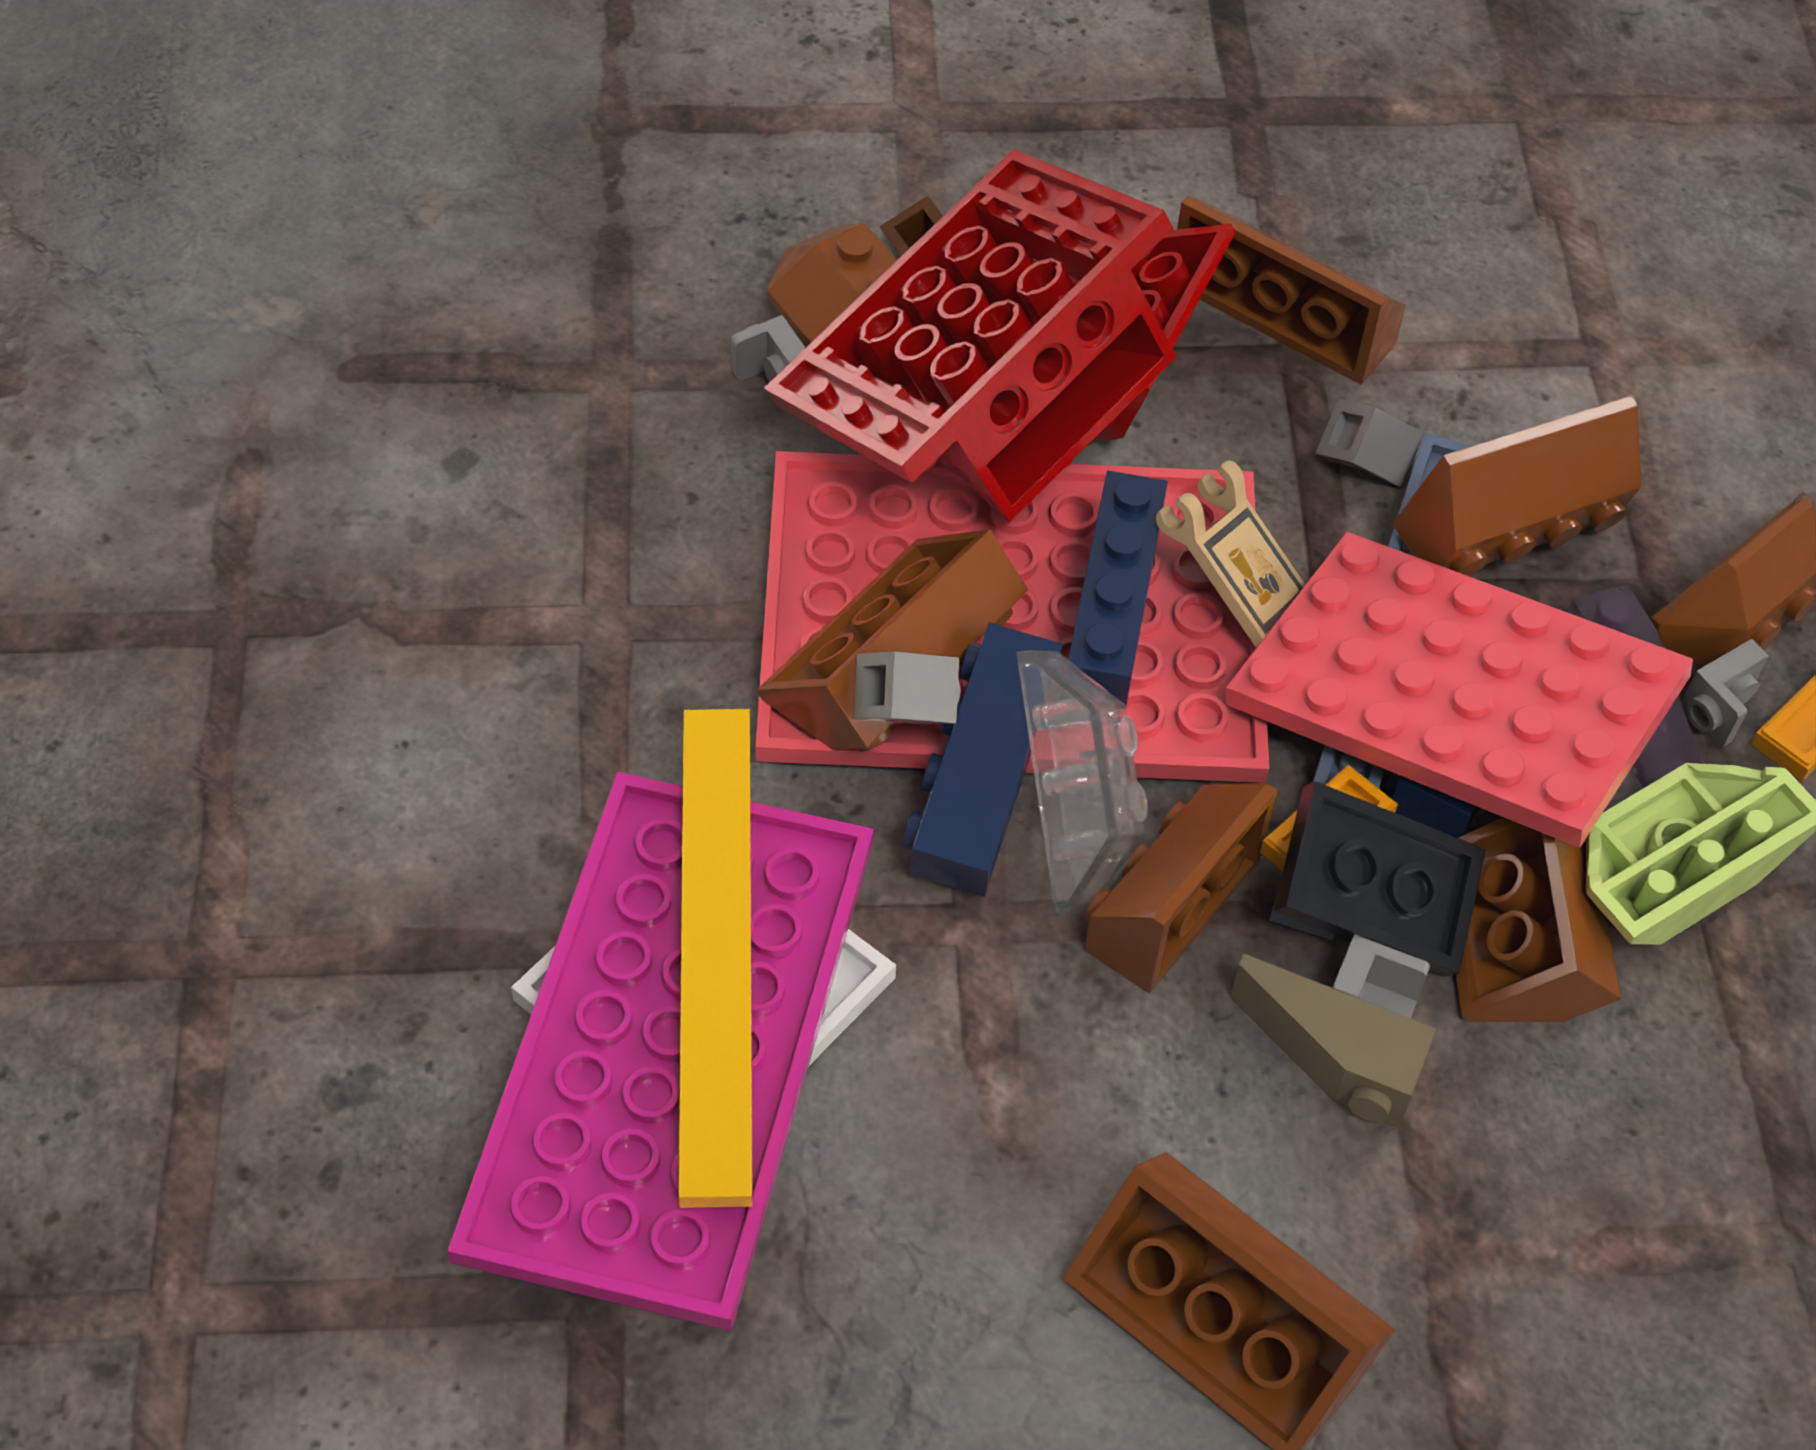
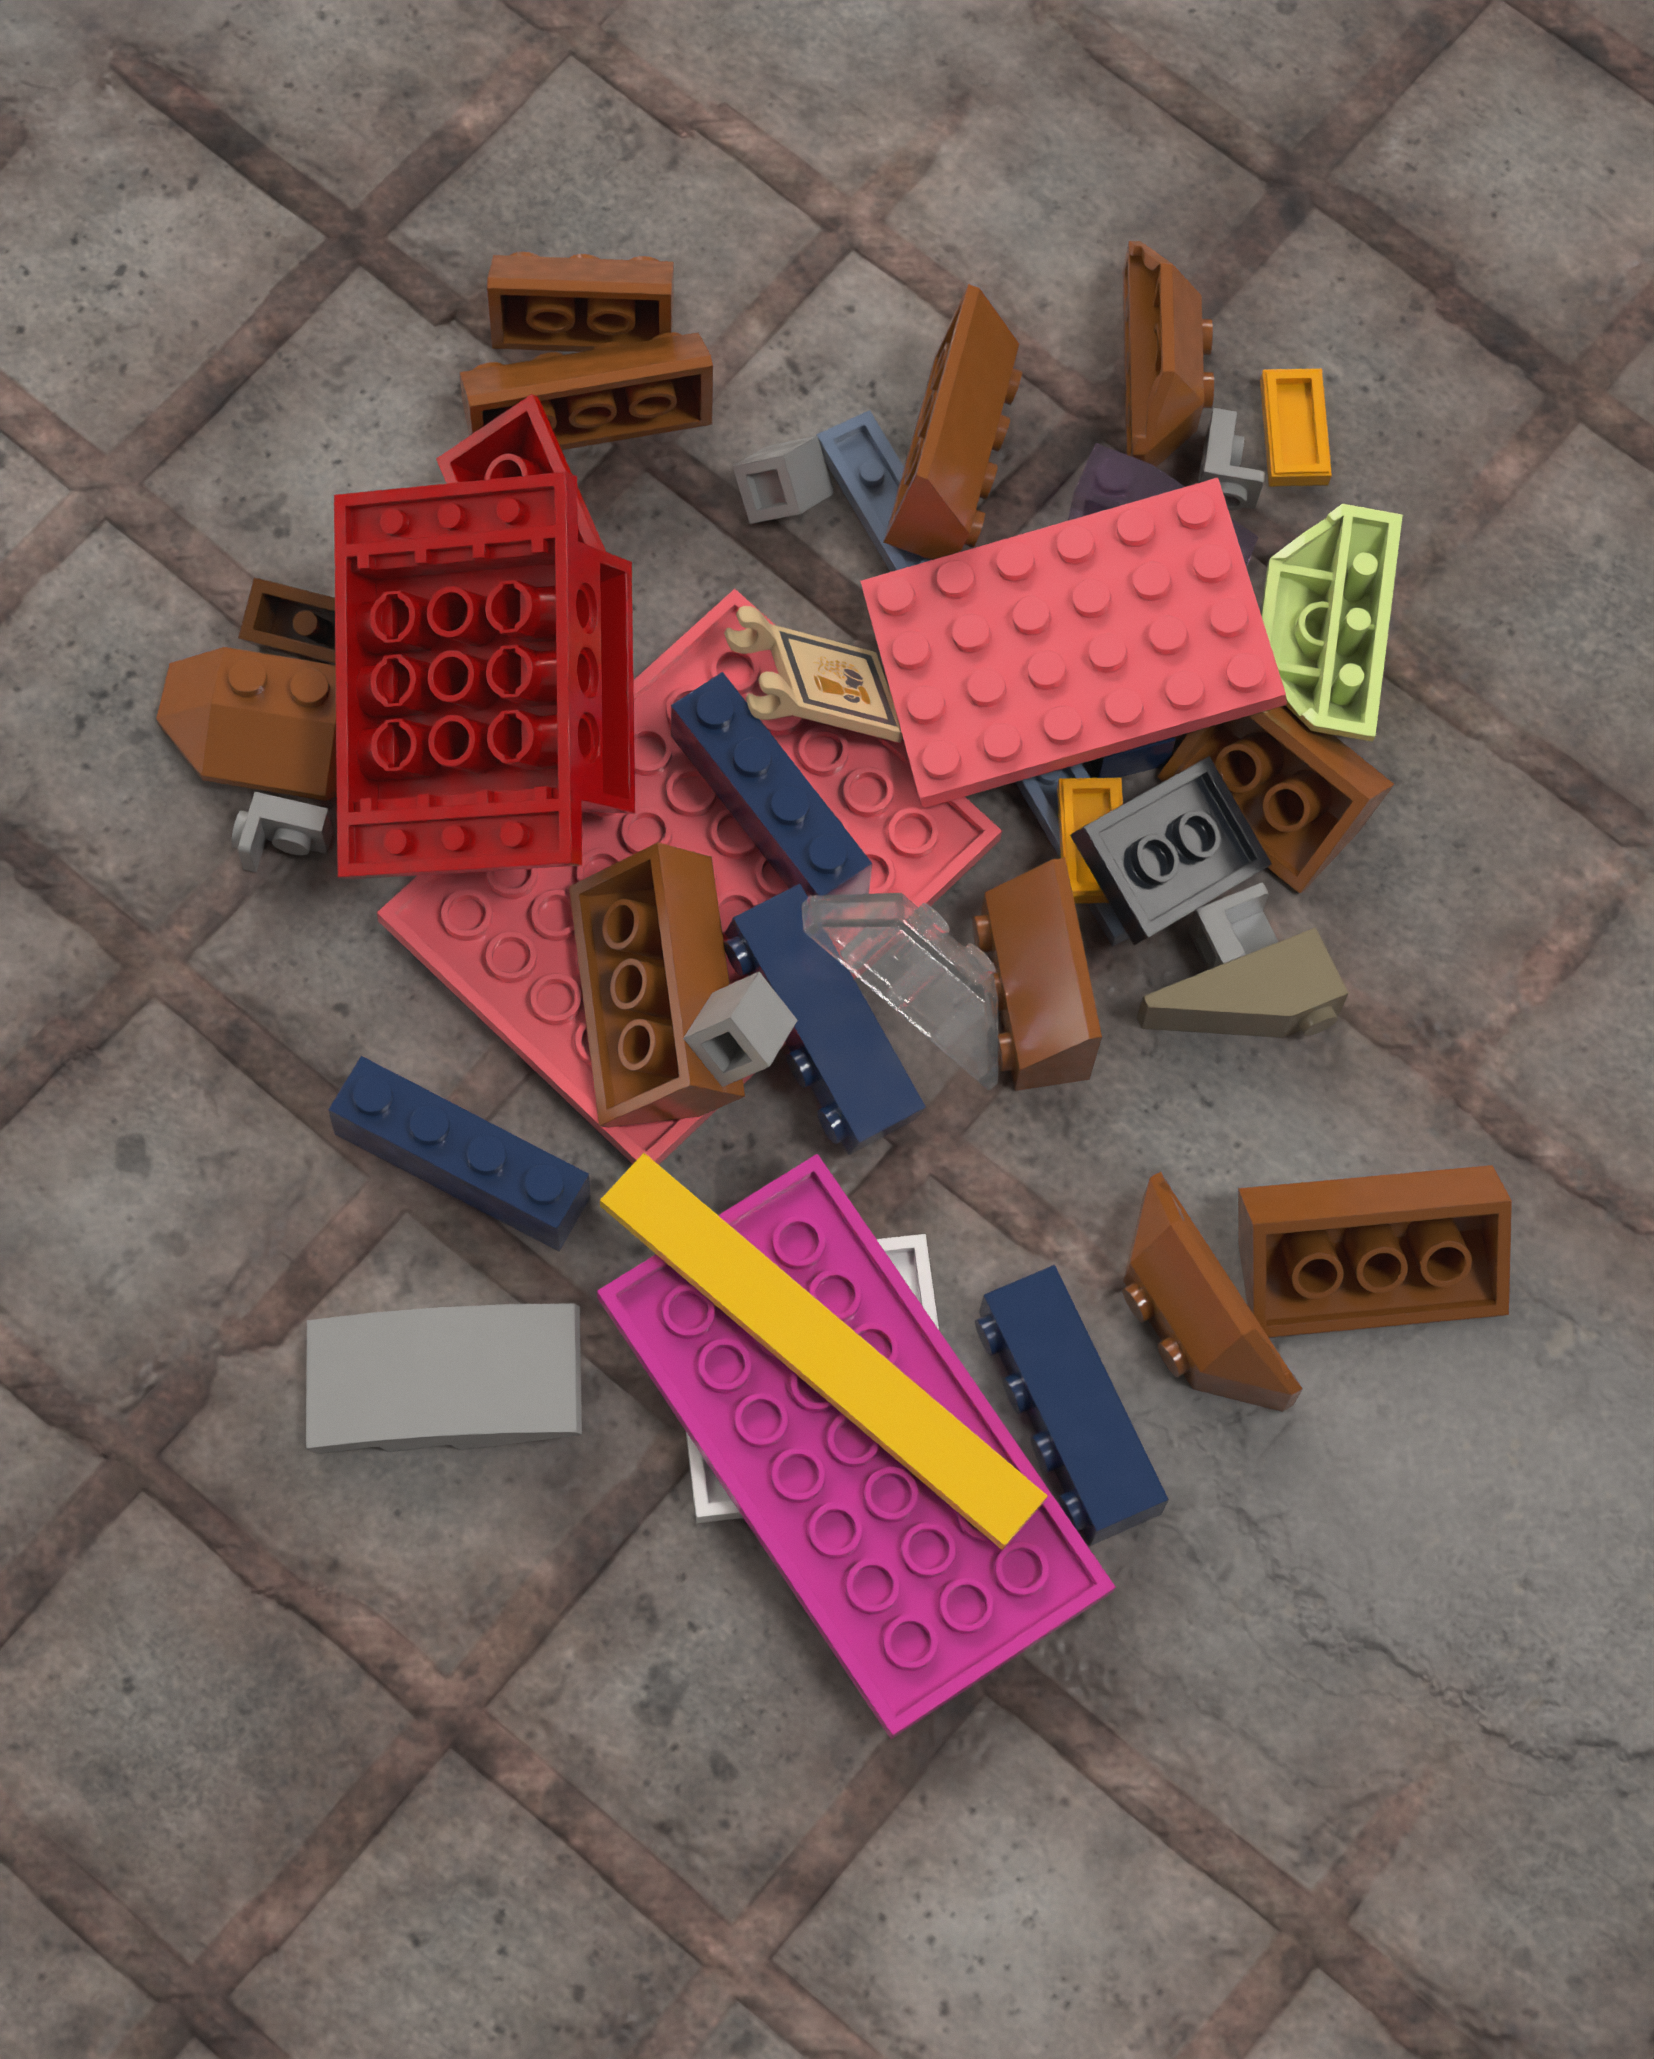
camera: 50 degrees left, 15 degrees up
none -> light grey slope [306,1303,582,1454]
none -> dark blue brick [328,1056,591,1251]
none -> dark orange slope [487,252,674,352]
none -> dark blue brick [975,1264,1169,1546]
none -> dark orange wedge [1122,1171,1303,1412]

